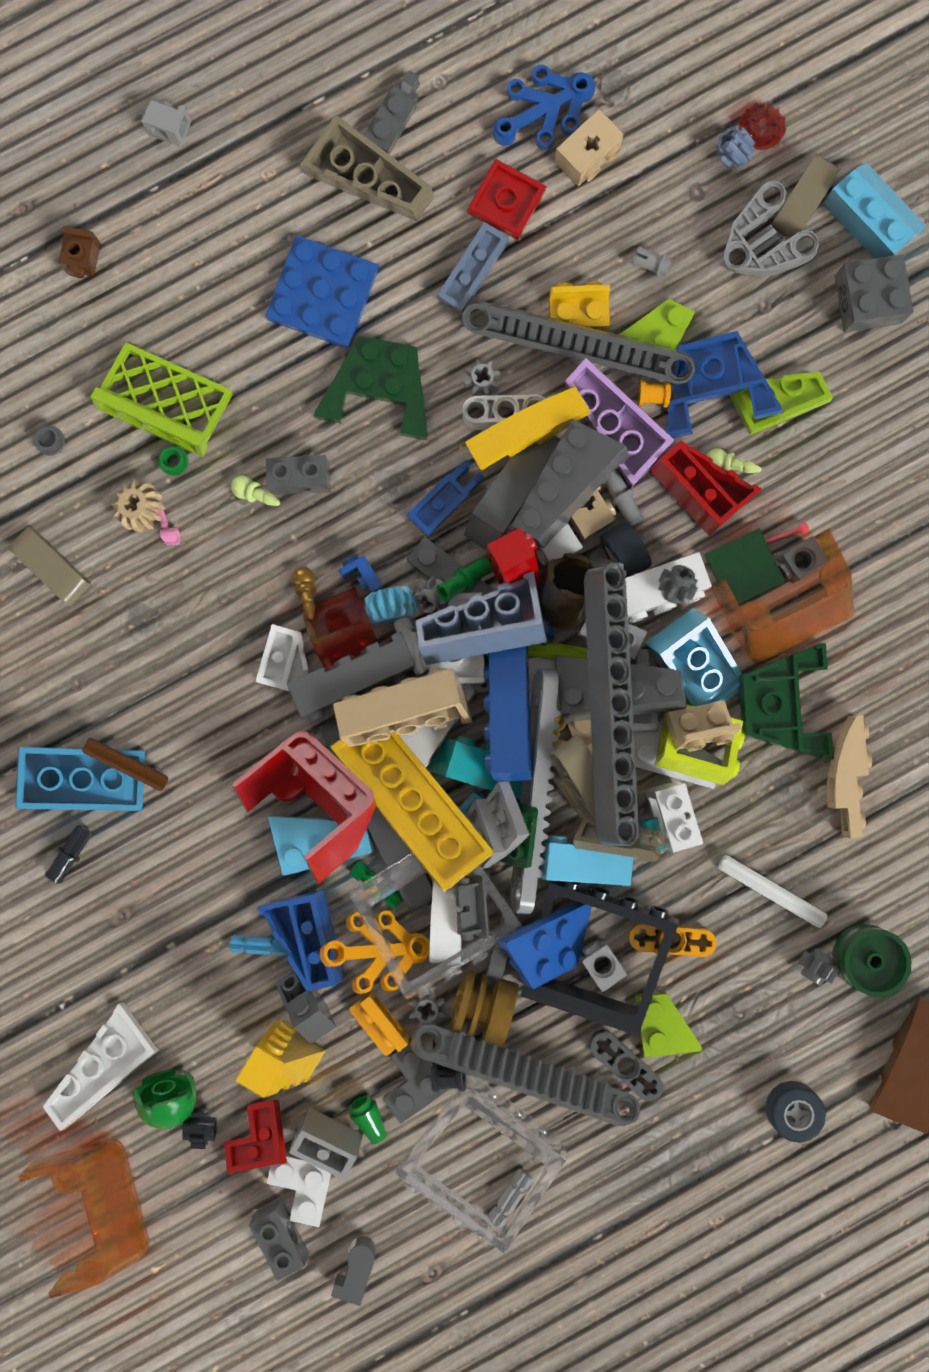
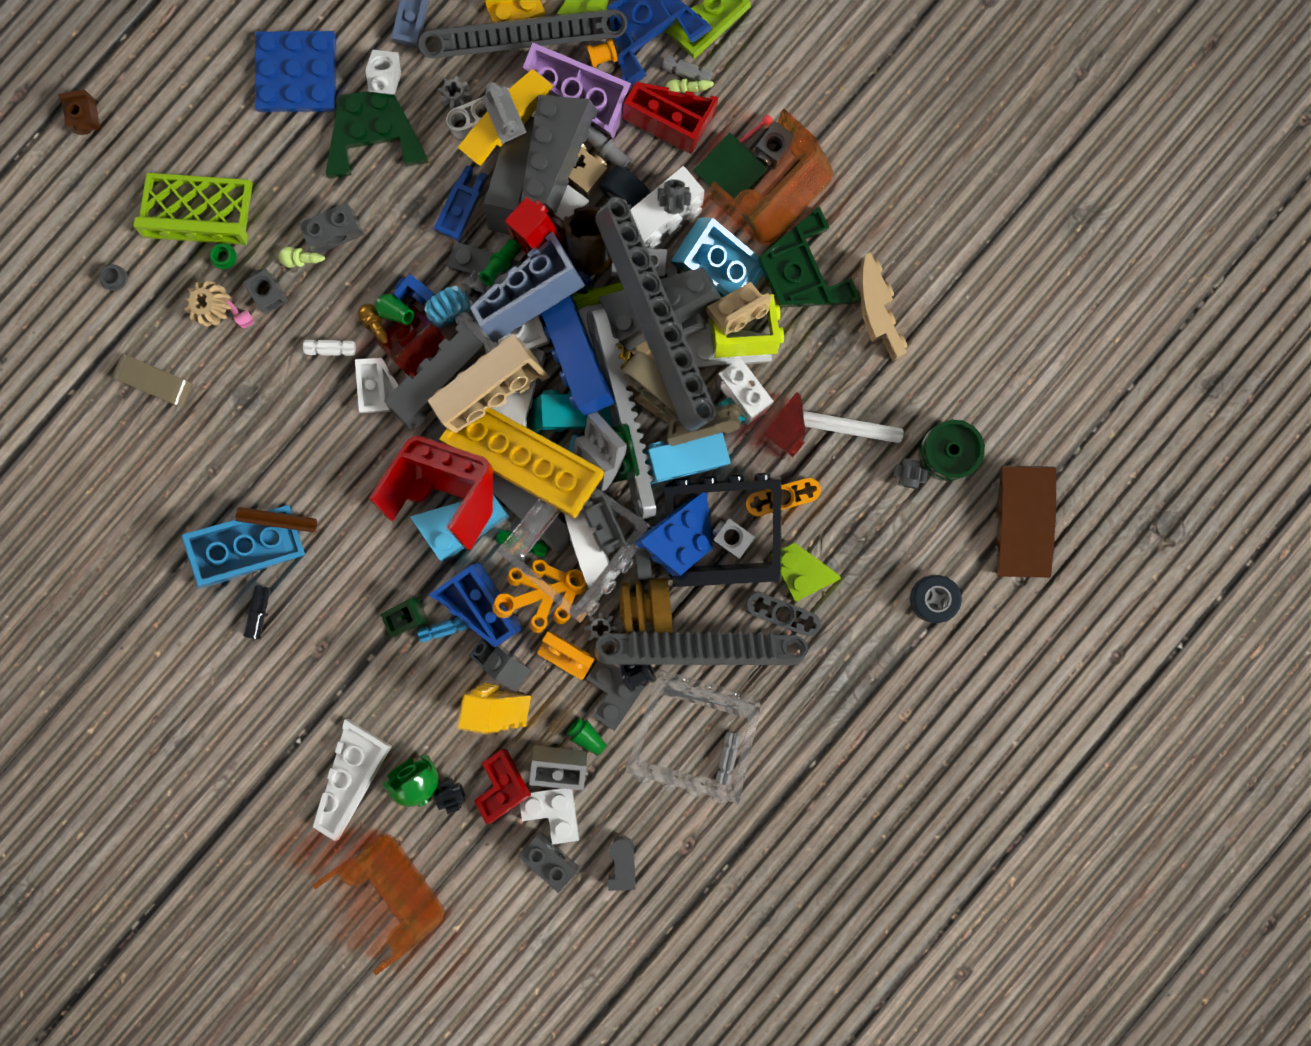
camera: 15 degrees left, 0 degrees up
none -> dark grey brick [243,269,289,315]
none -> white axle [303,340,356,356]
none -> white brick [366,50,401,95]
none -> green cone [375,294,414,325]
none -> dark green slope [380,598,429,638]
none -> light grey hinge [482,83,526,144]
none -> light grey axle [662,55,713,81]
none -> clear red slope [759,392,806,460]

